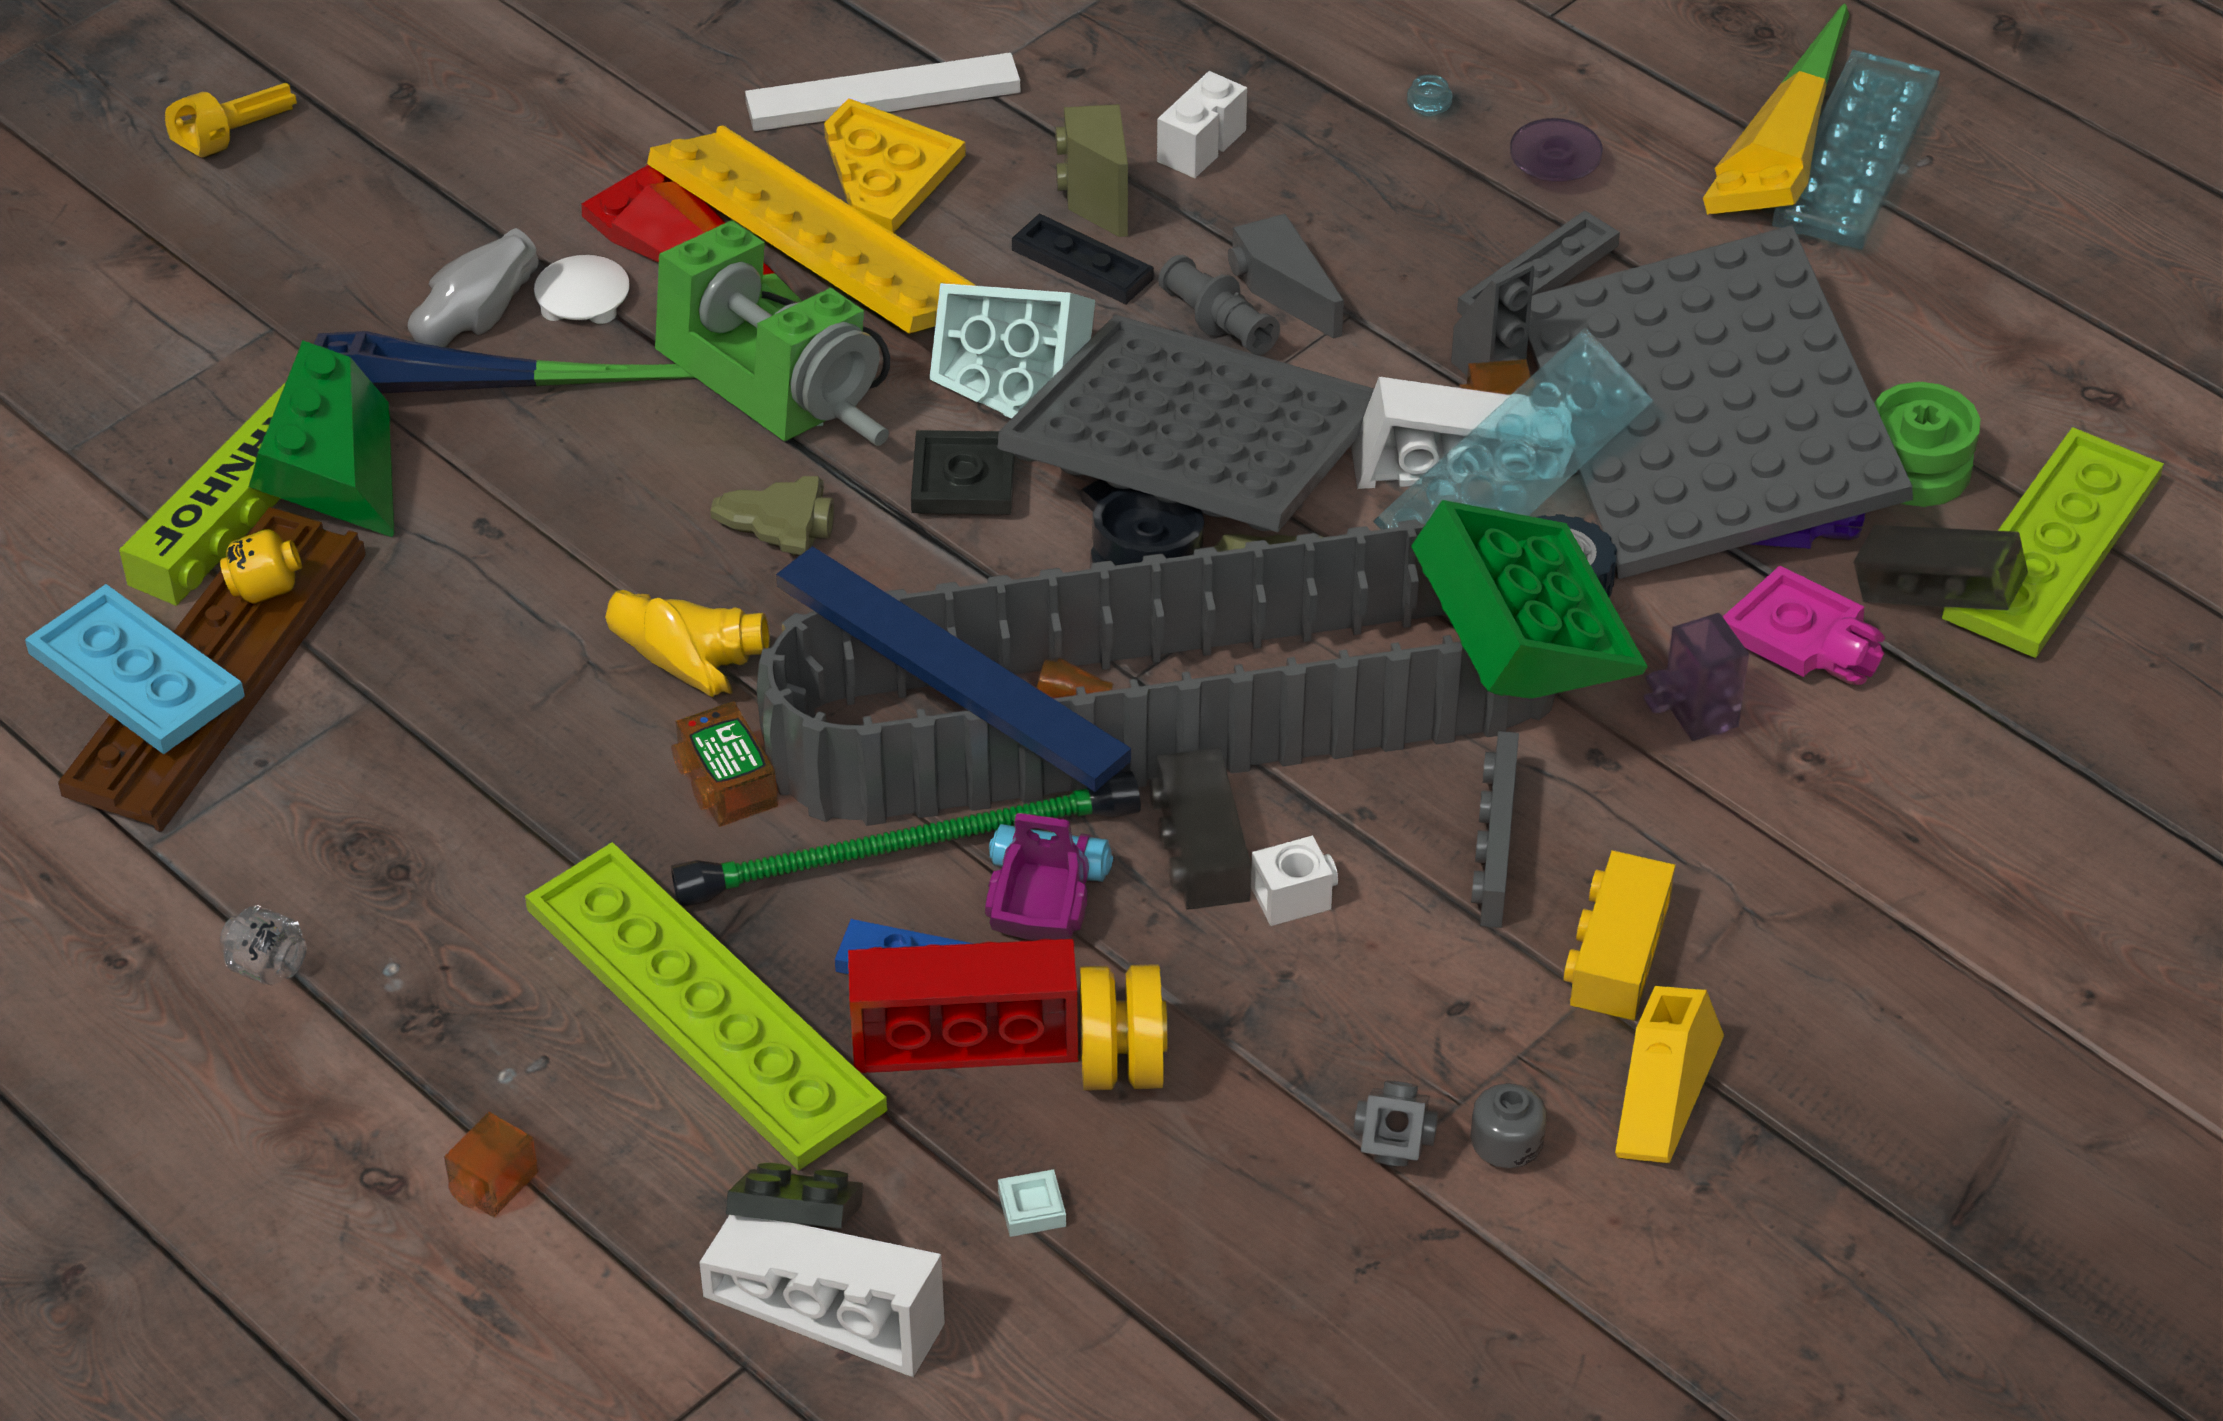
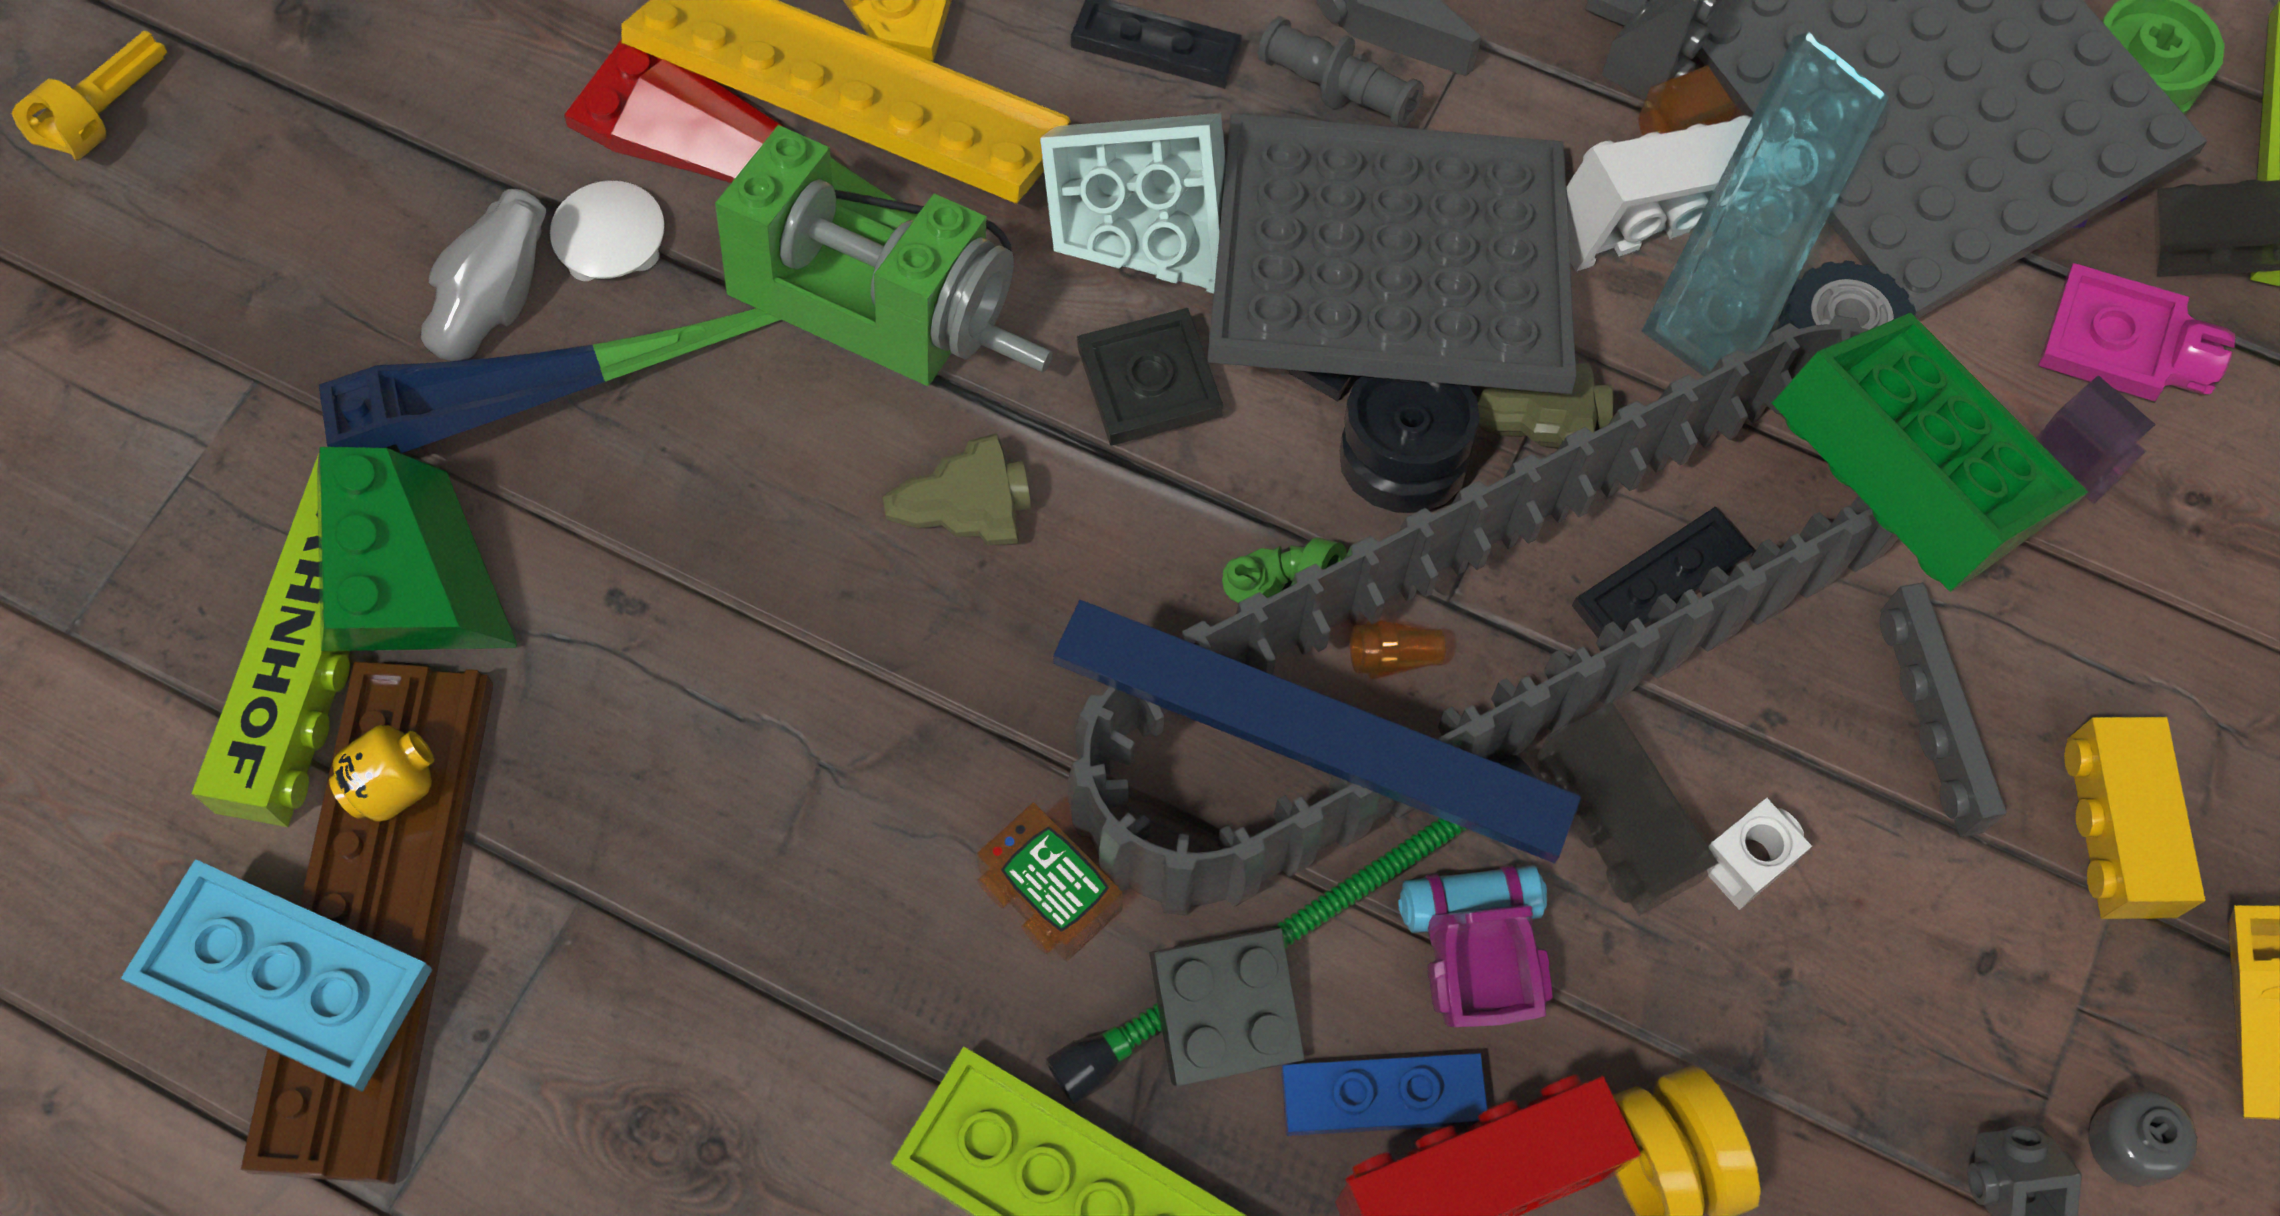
camera: 20 degrees left, 20 degrees up
yellow animal [605,590,770,698] -> none
none -> pearl dark grey plate [1149,927,1304,1086]

